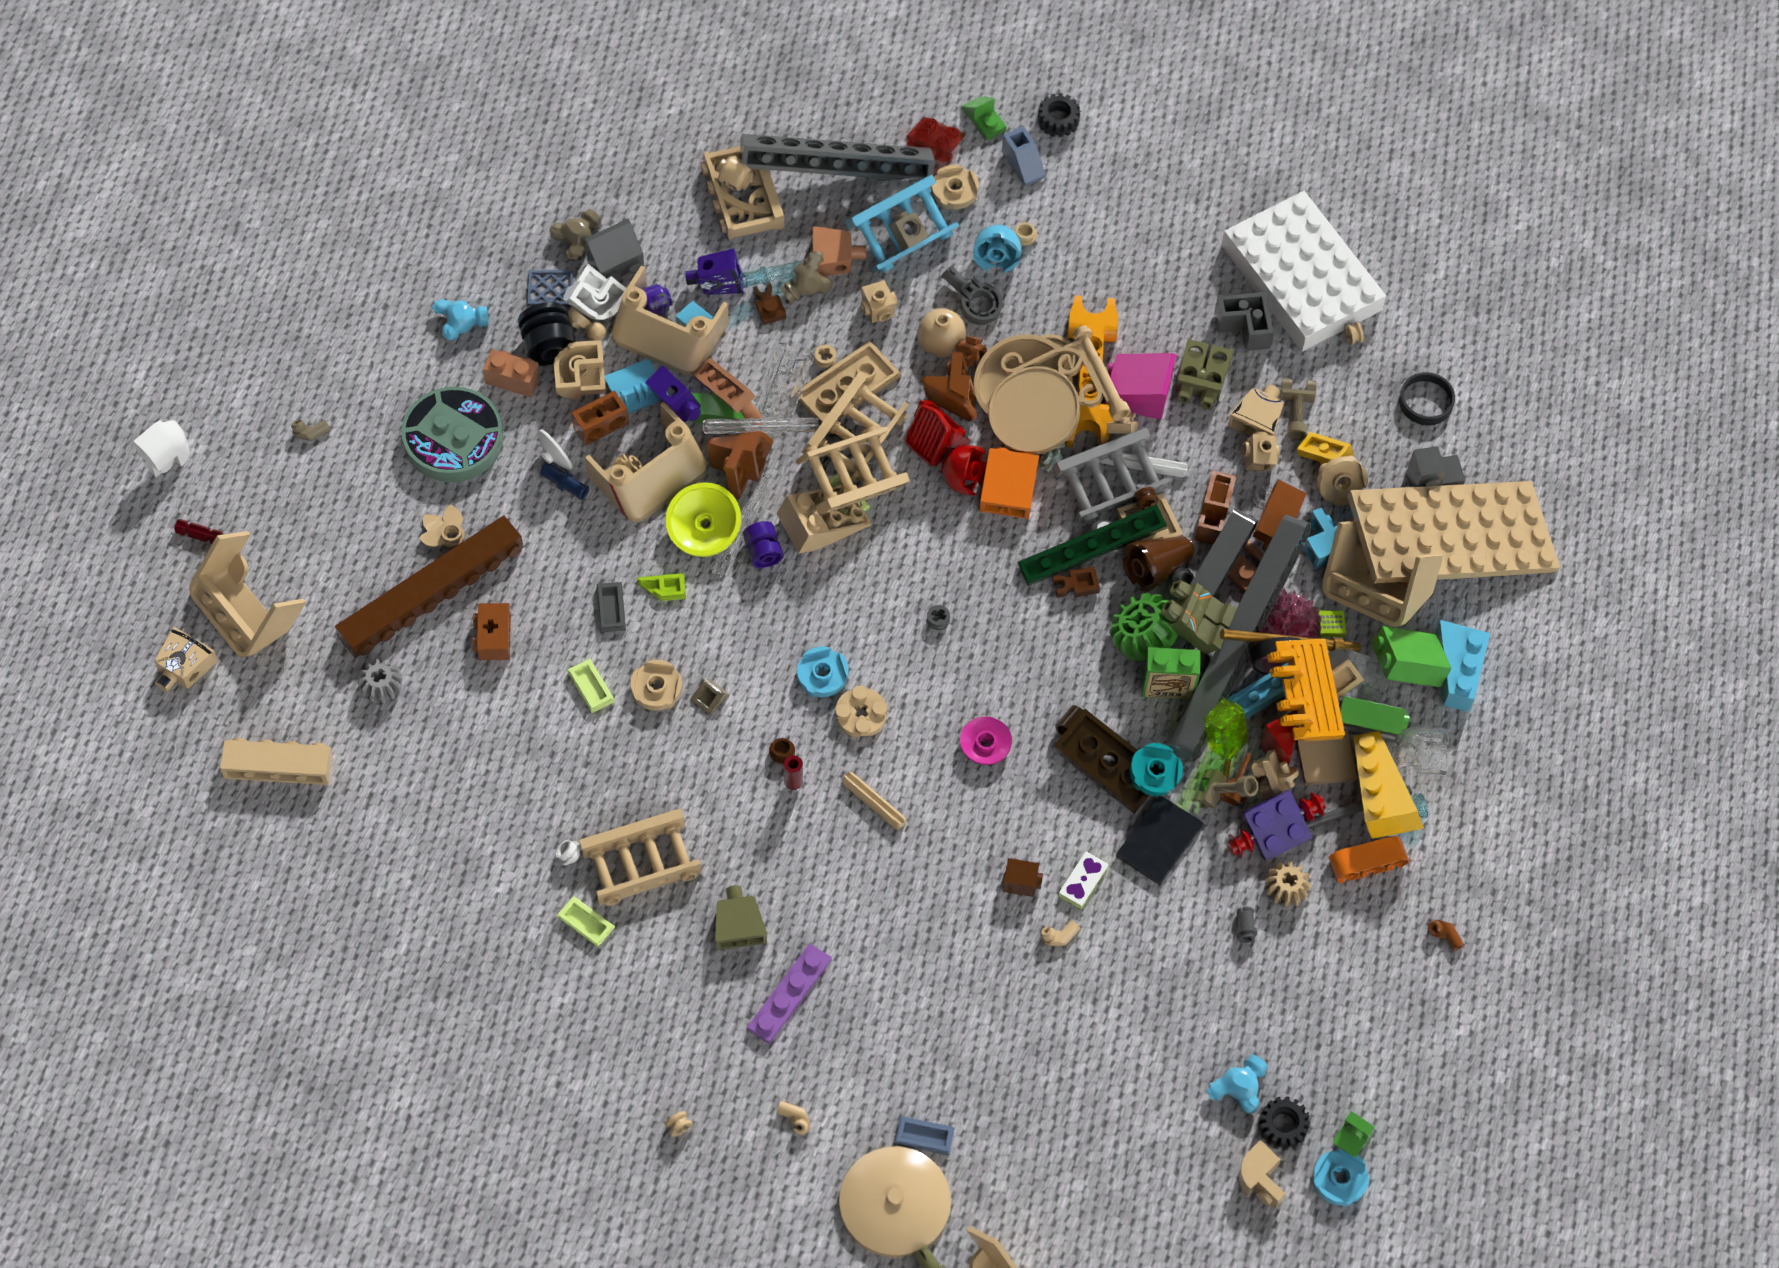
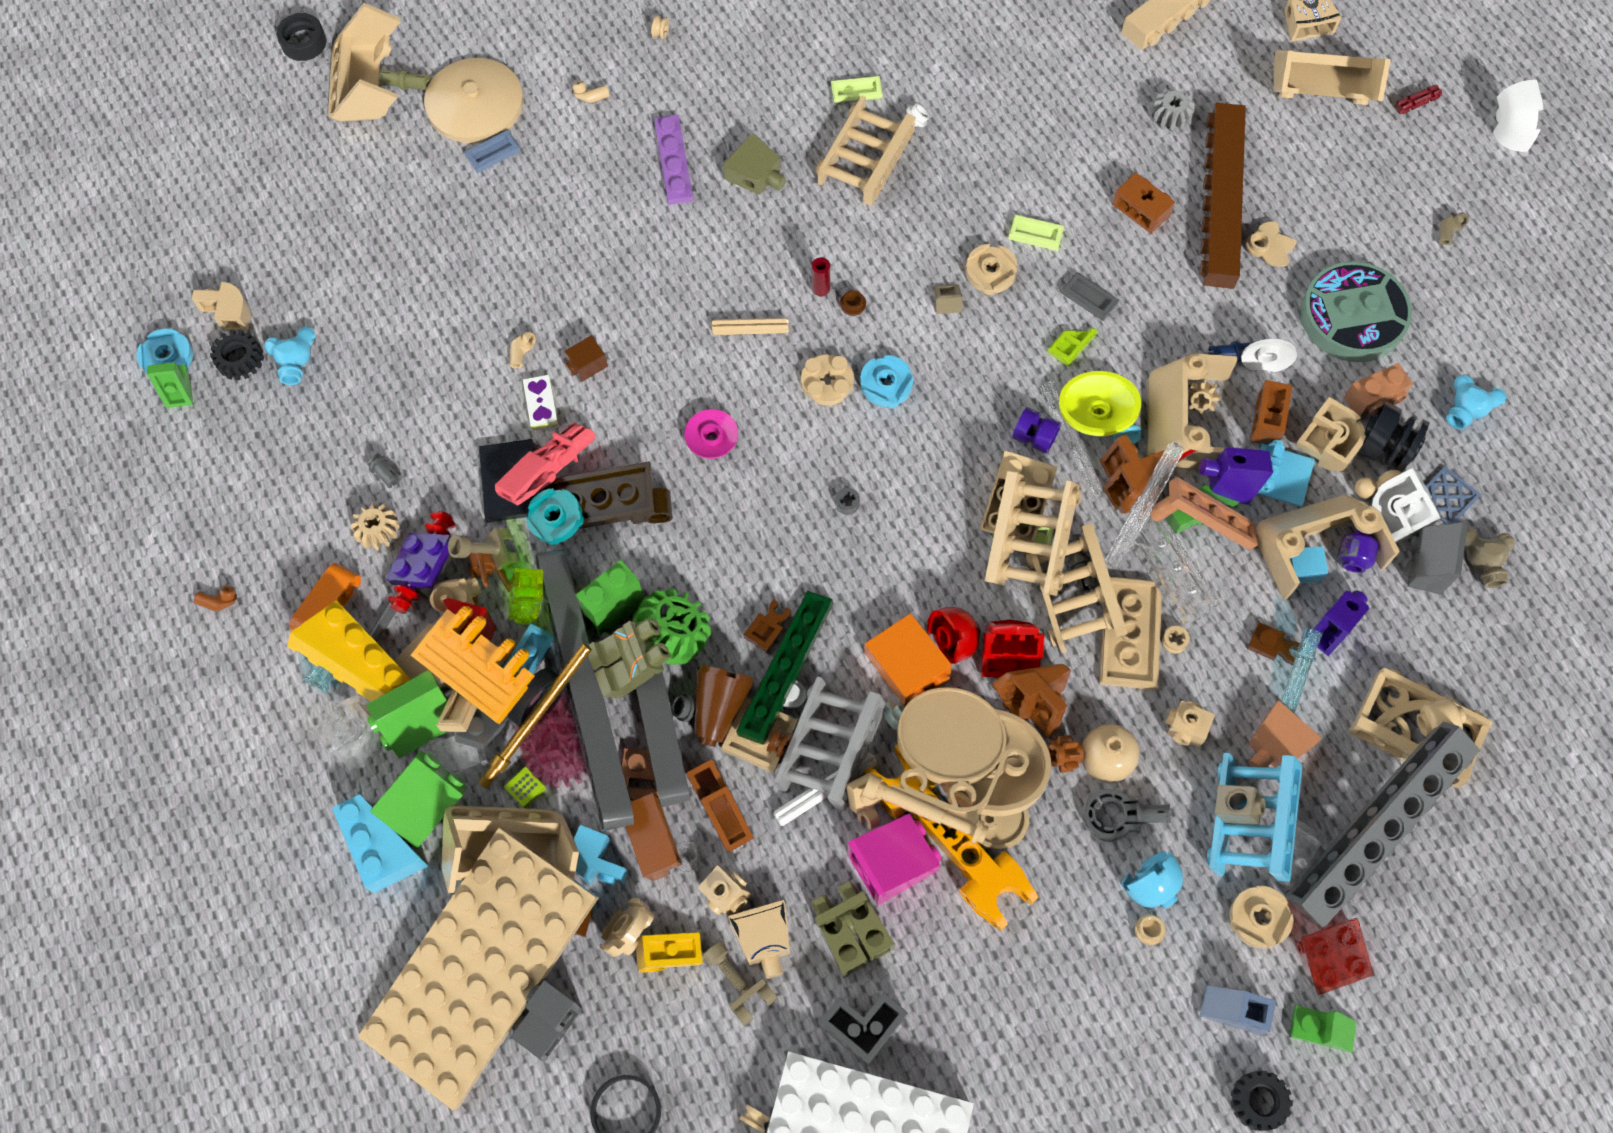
camera: 140 degrees right, 5 degrees up
dark tan animal [780,251,832,304] -> none
none -> coral arm [495,422,595,506]

